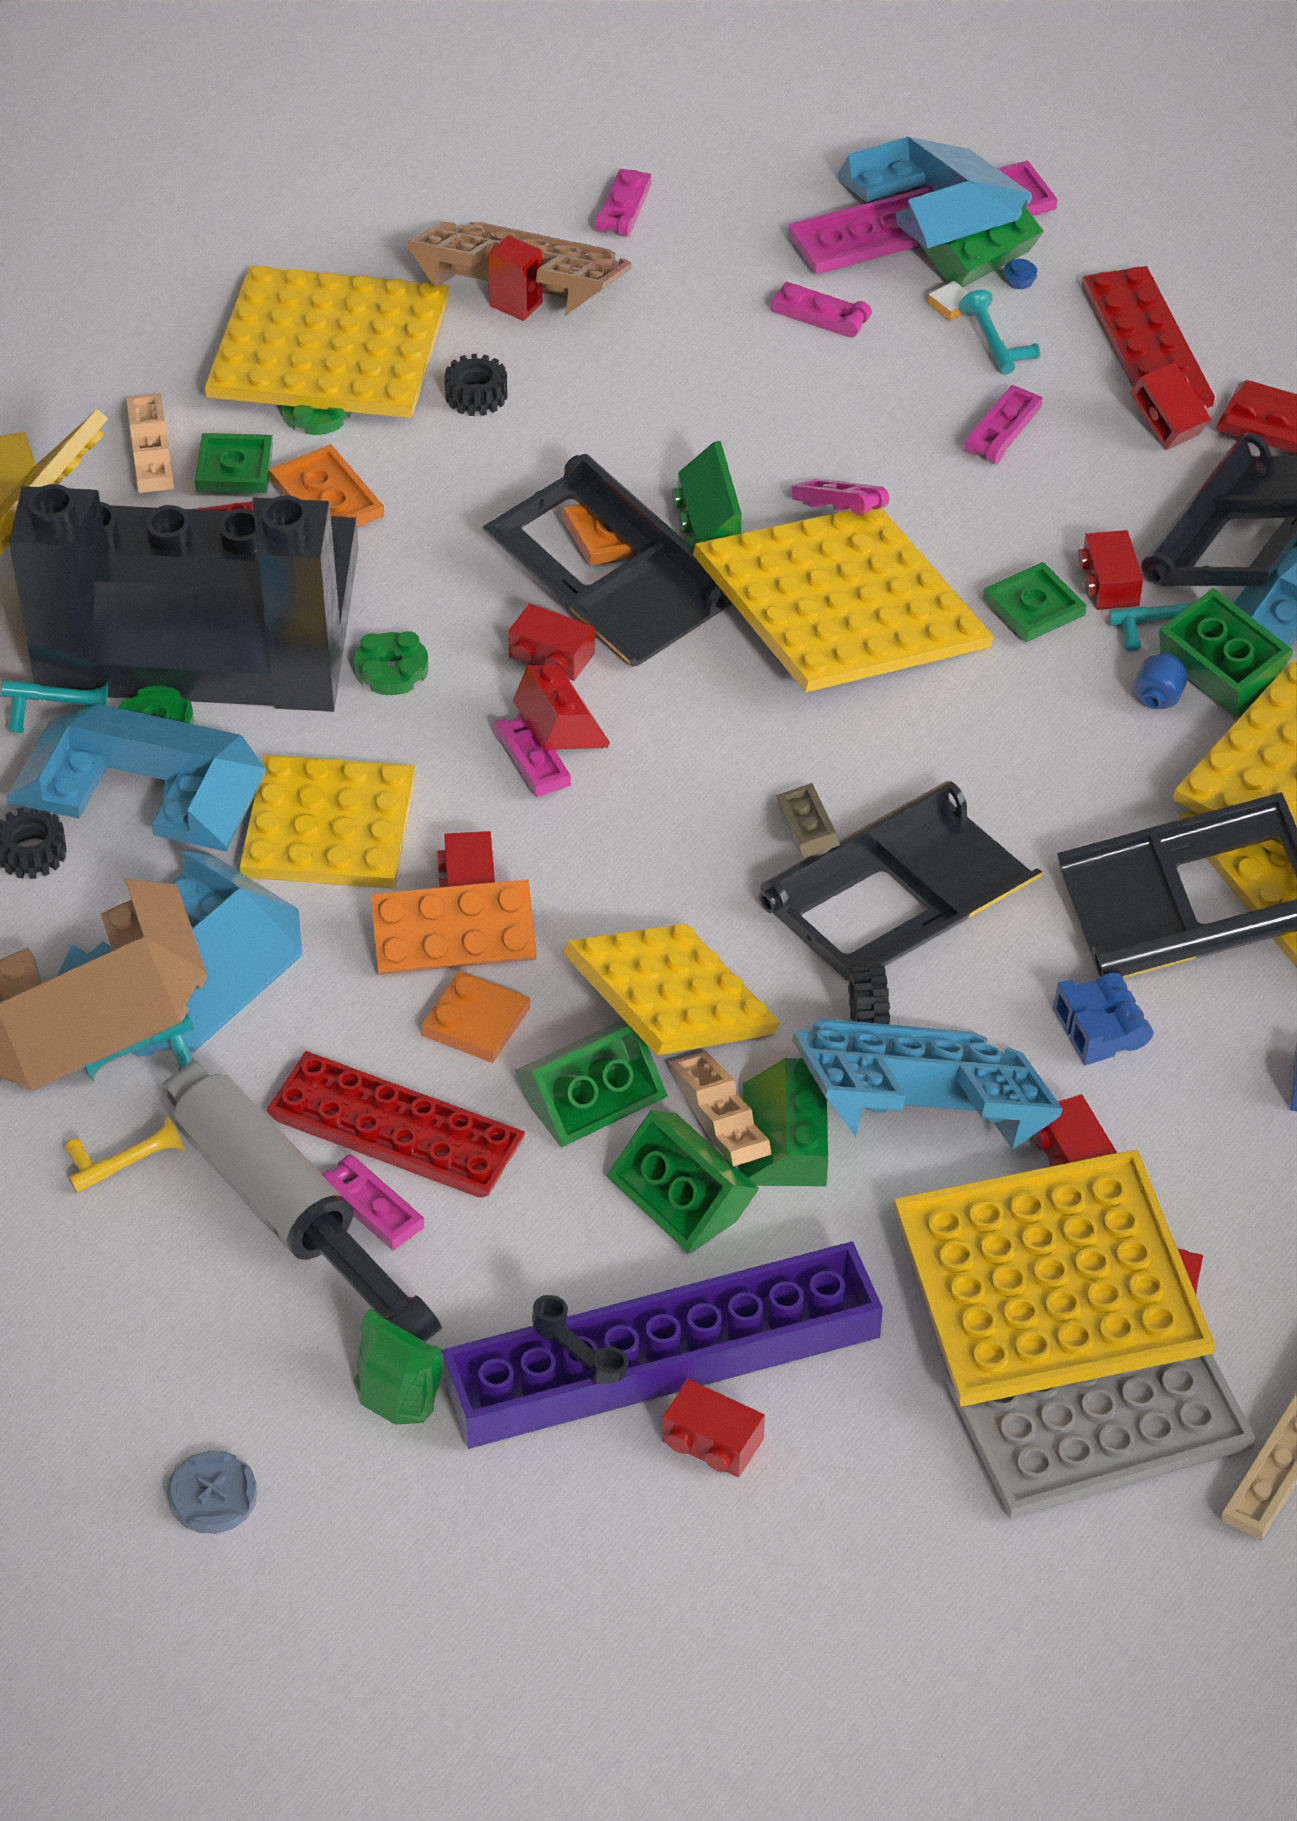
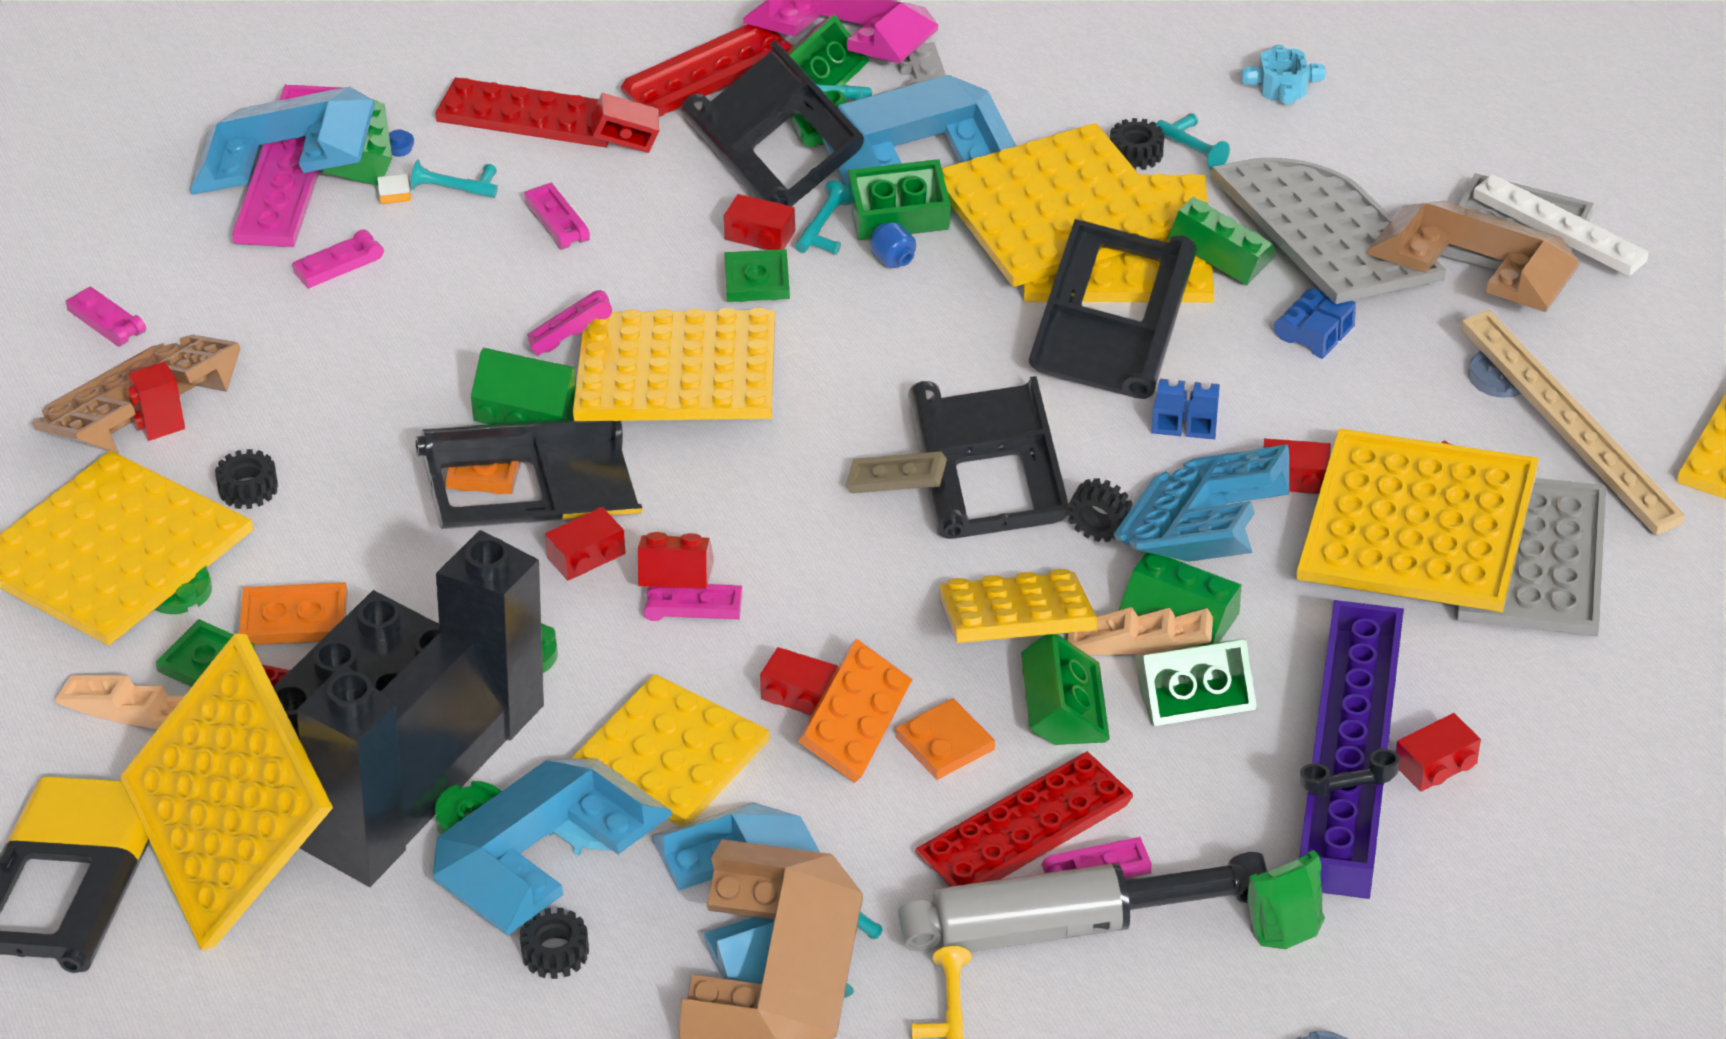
camera: 60 degrees left, 5 degrees down
teal piece [0,680,108,733] -> none

